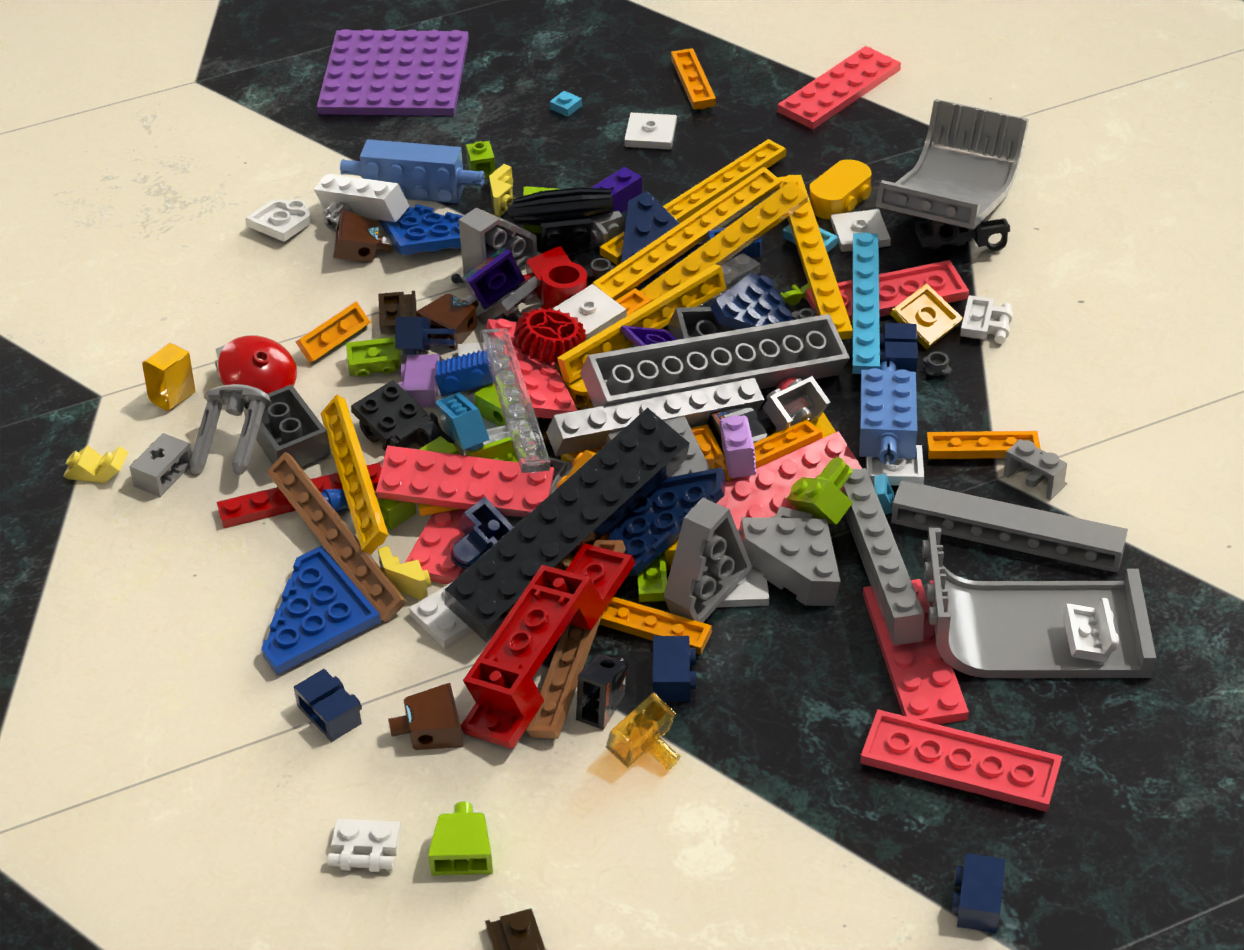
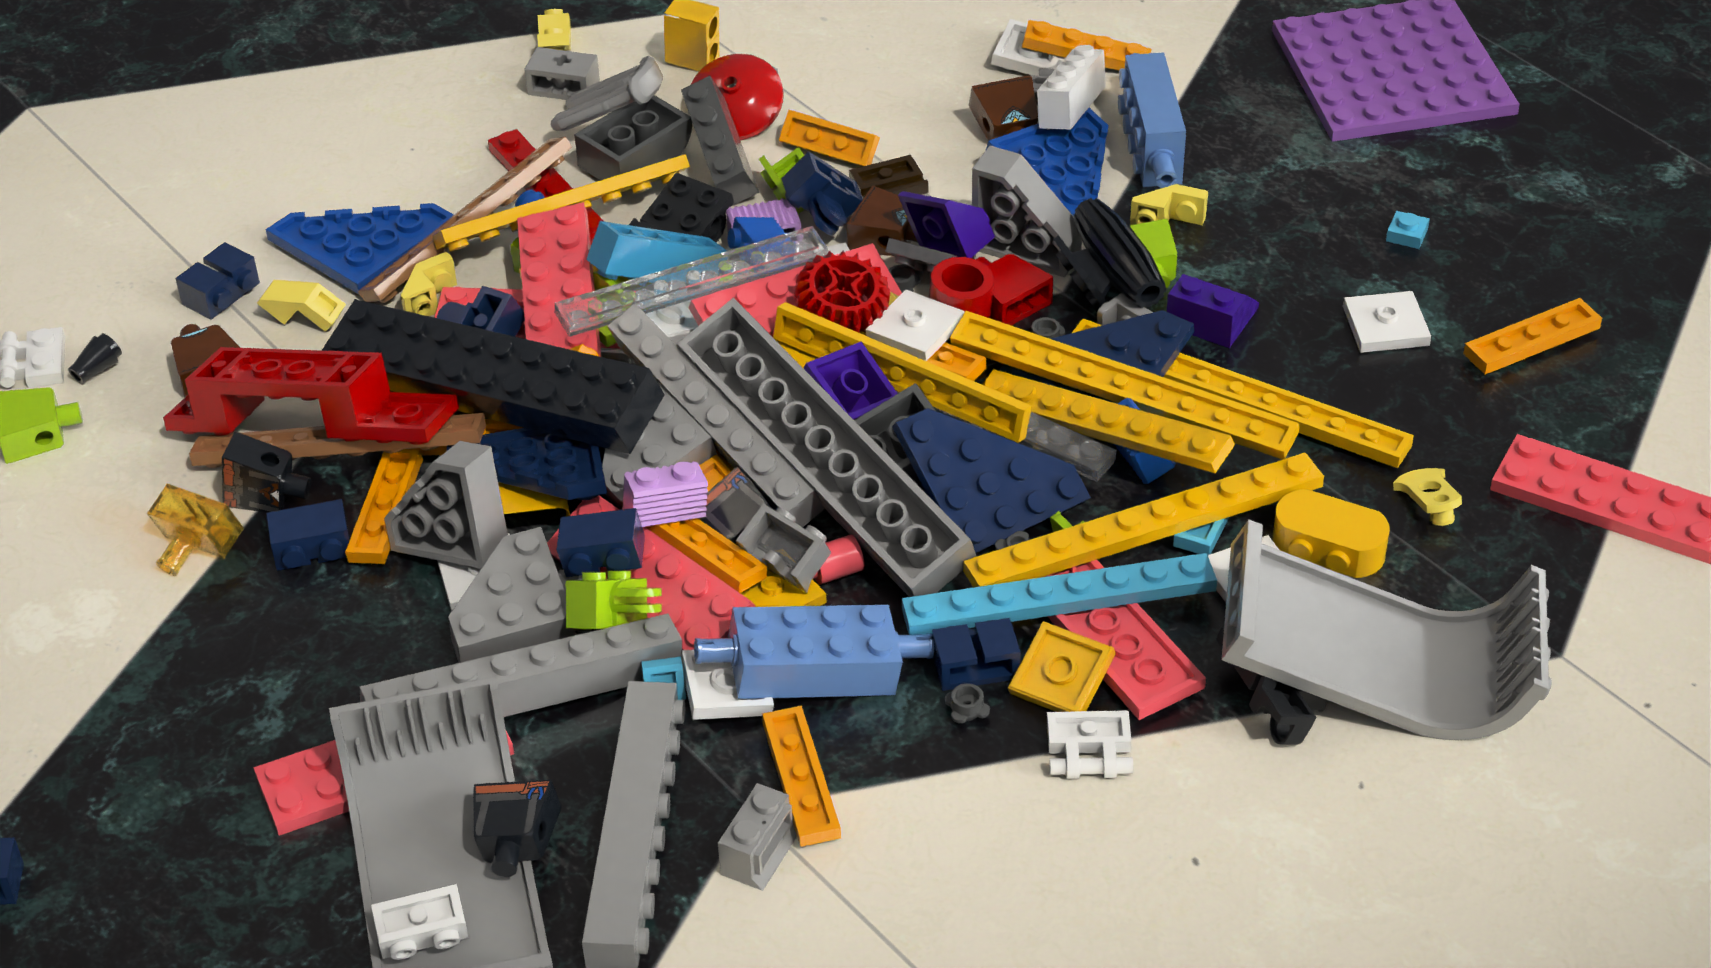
camera: 75 degrees right, 0 degrees up
lime brick [466,141,496,179] -> none
coral plate [860,710,1062,812] -> none
none -> black cone [68,333,122,384]
none -> light yellow slope [257,280,346,332]
none -> black torso [473,780,562,877]
none -> dark blue piece [556,508,645,577]
none -> dark grey brick [681,76,759,206]
none -> light orange plate [1022,20,1151,70]
none -> light yellow piece [1393,468,1462,526]

